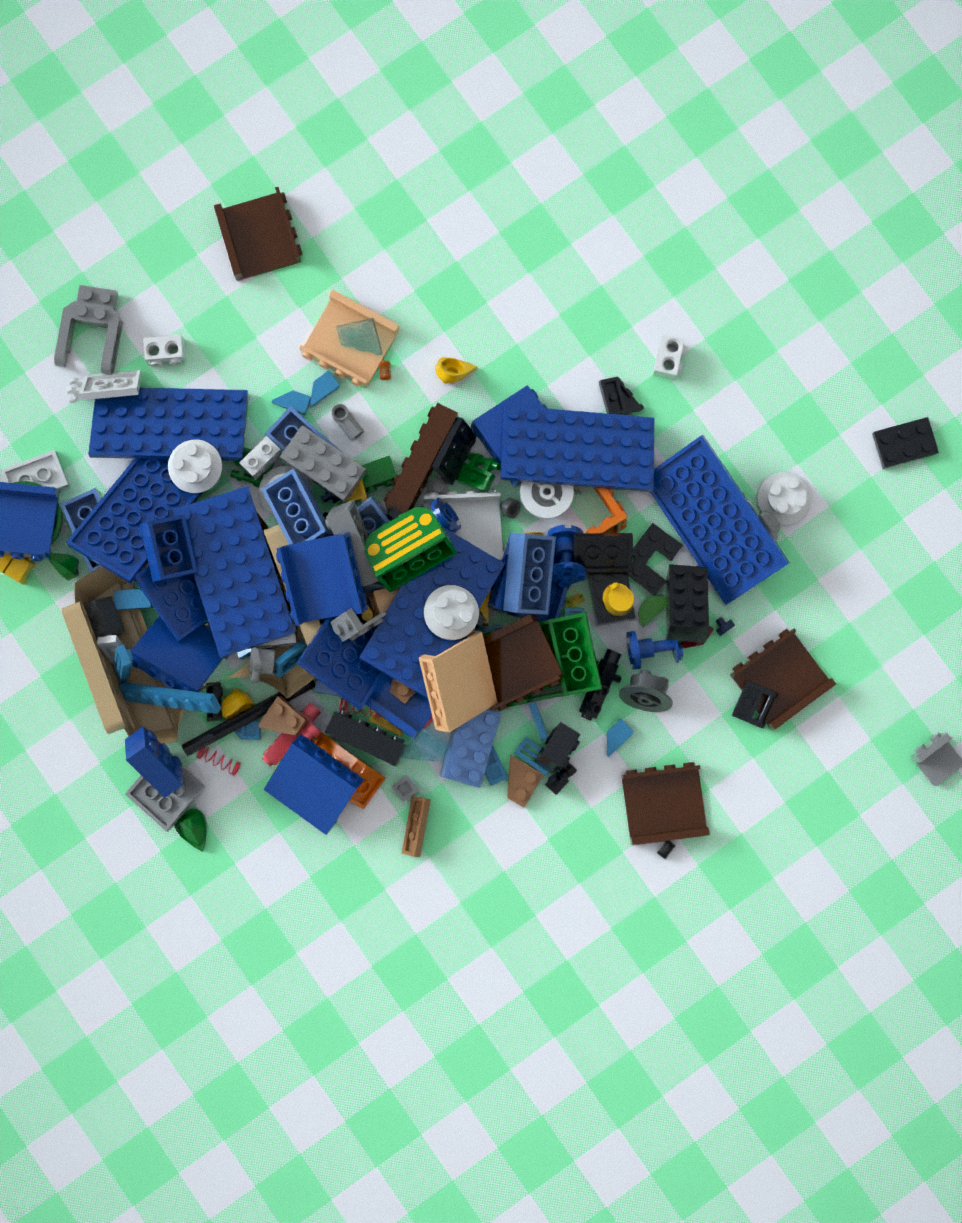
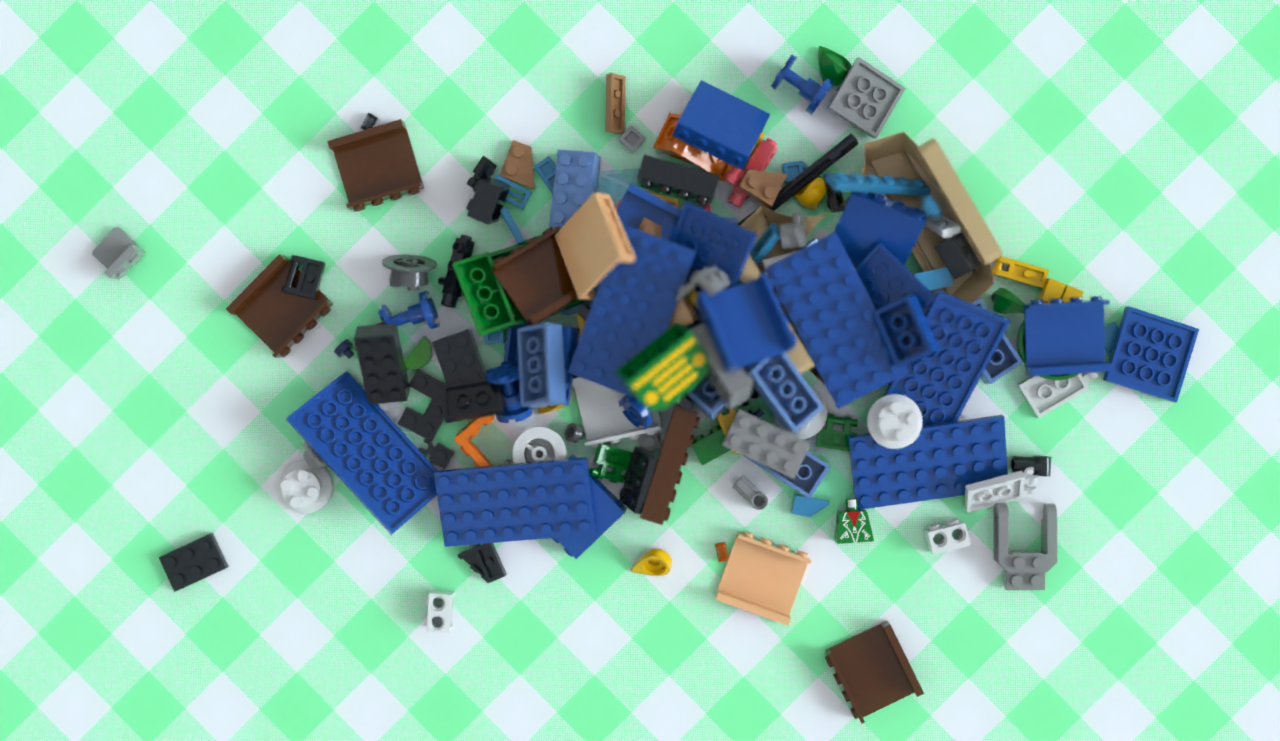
camera: 170 degrees right, 5 degrees up
blue brick [125,726,183,798] -> none
coral piece [196,747,241,776] -> none
white brick [239,436,282,480] -> none
dark azure tile [310,370,340,407] -> none
clear light blue wing [336,318,382,355] -> none
white piece [424,585,479,640] -> none
clear yellow tile [565,592,585,608] -> none
yellow hat [602,582,634,616] -> none
dark azure tile [606,719,634,757] -> none
none -> black plate [419,439,455,469]
none -> blue piece [771,54,834,115]
none -> green torso [834,498,874,544]
none -> yellow plate [991,256,1049,289]
none -> black piece [1011,456,1052,477]

